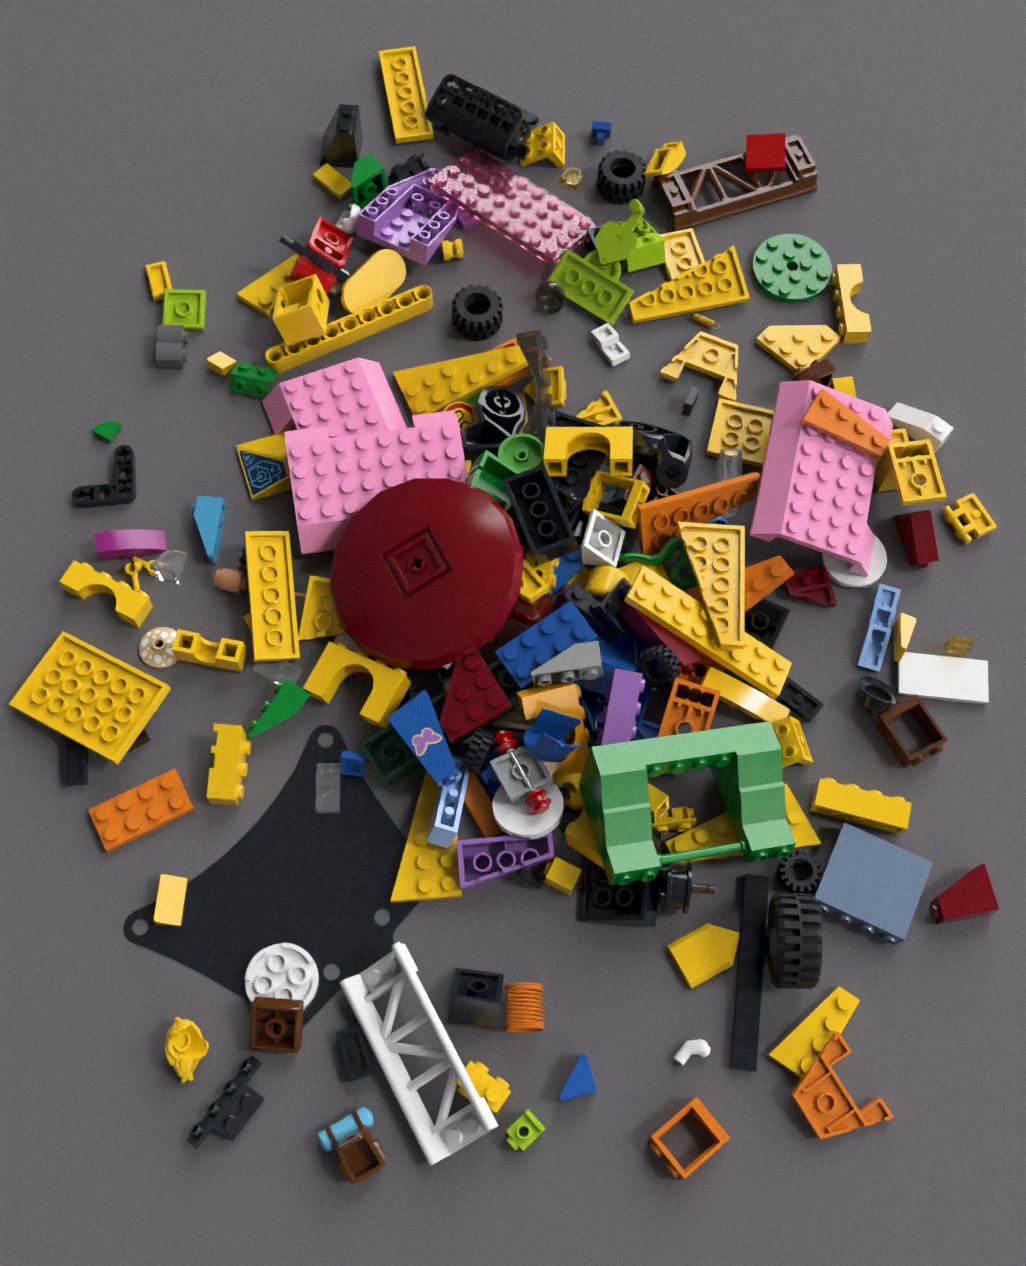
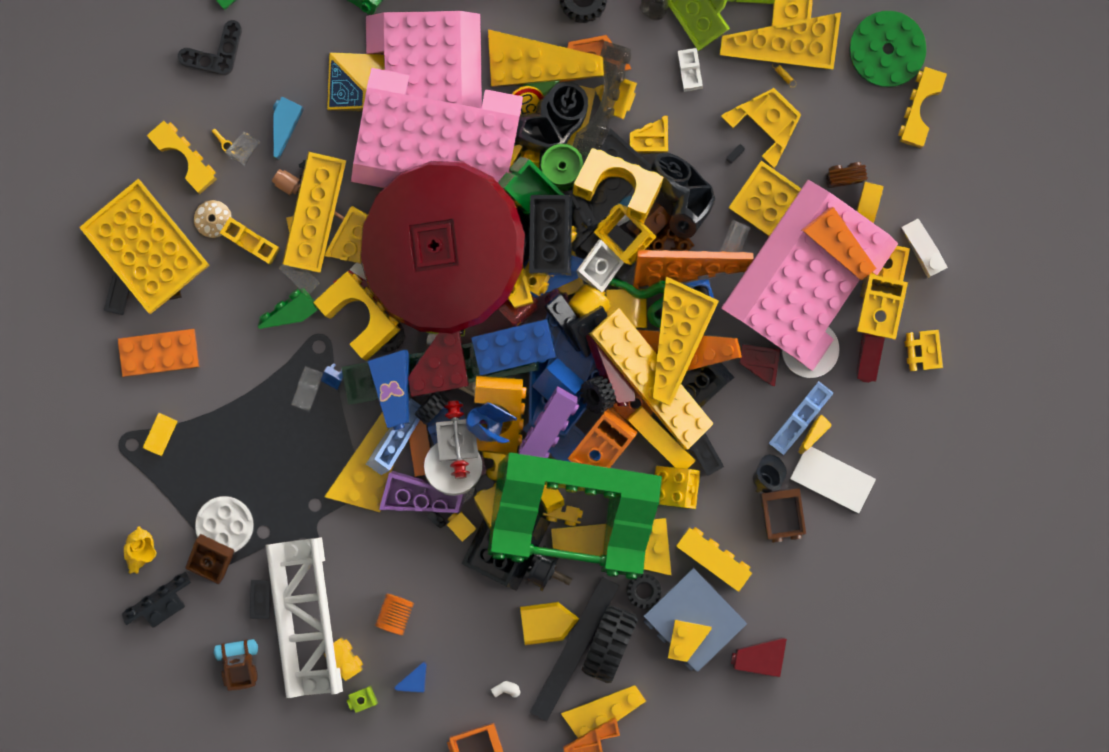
camera: 20 degrees right, 20 degrees up
magenta slope [94,529,168,560] -> none
yellow hand [125,561,142,592] -> none
yellow wedge [206,723,251,806] -> none
black slope [448,968,504,1028] -> none
light grey slope [531,641,603,686] -> none
yellow plate [755,325,841,372] -> none
clear yellow tile [944,635,973,655] -> none
none -> yellow wing [668,620,712,662]

